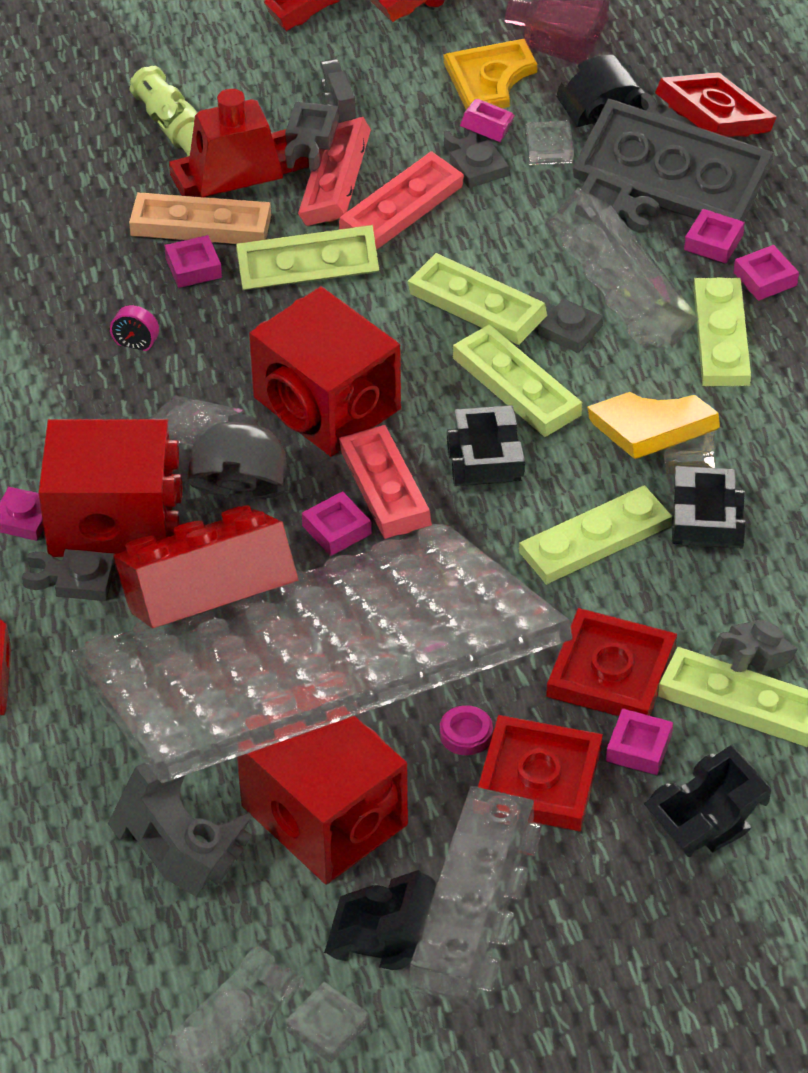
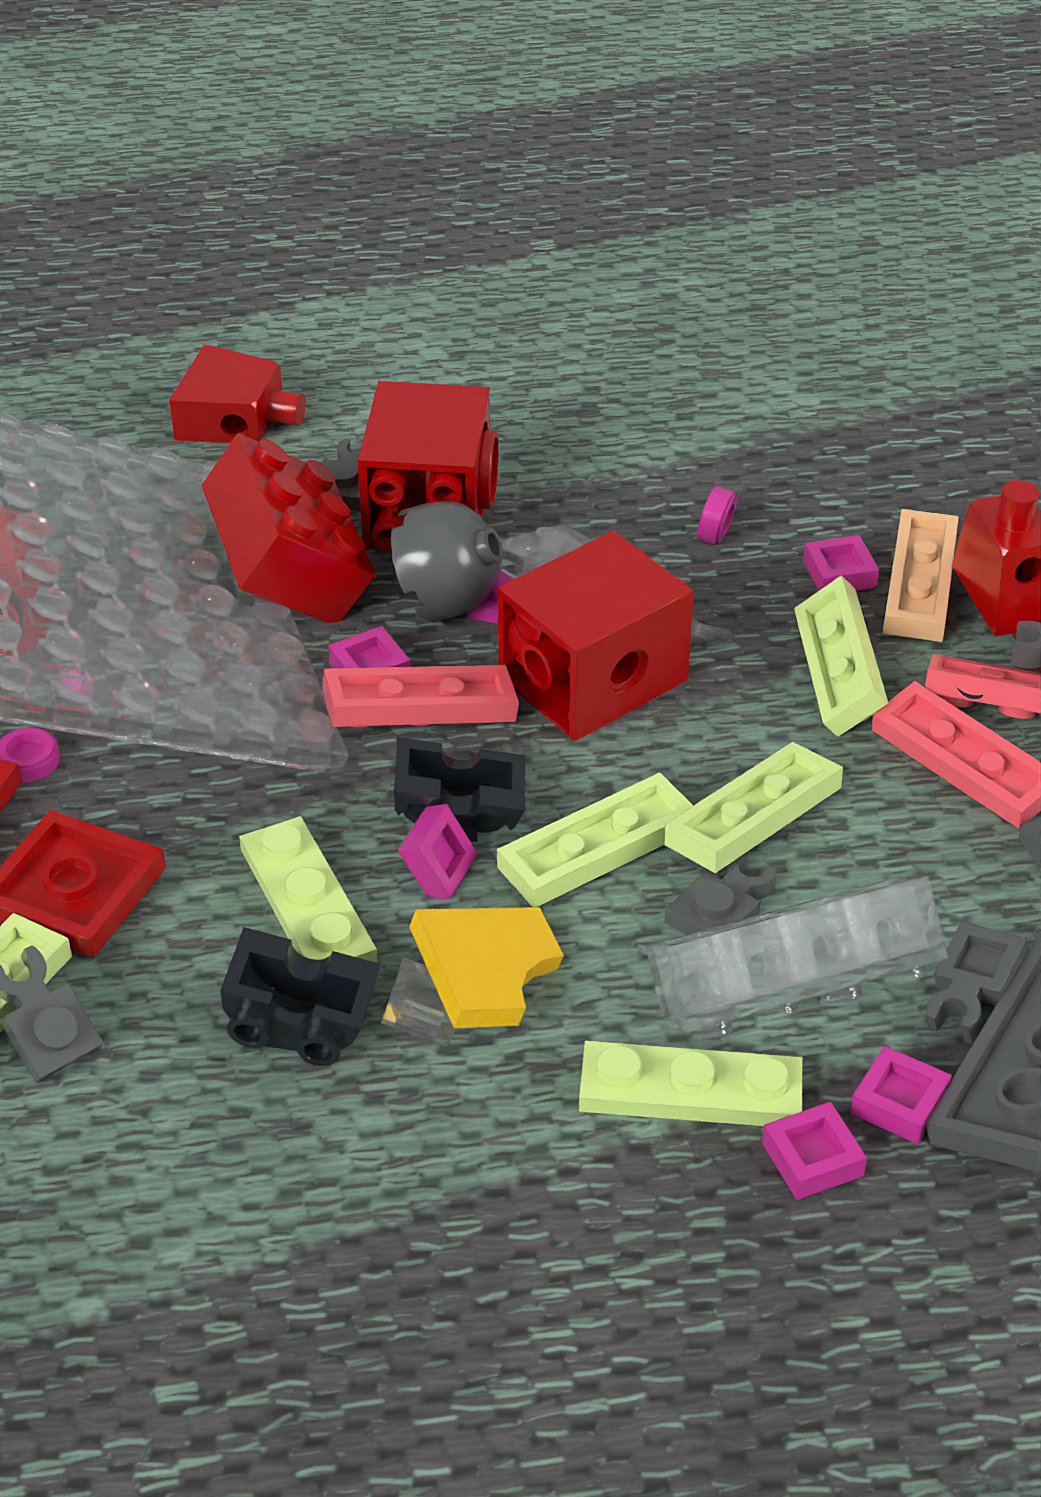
camera: 95 degrees right, 5 degrees down
none -> dark pink plate [398,804,478,899]

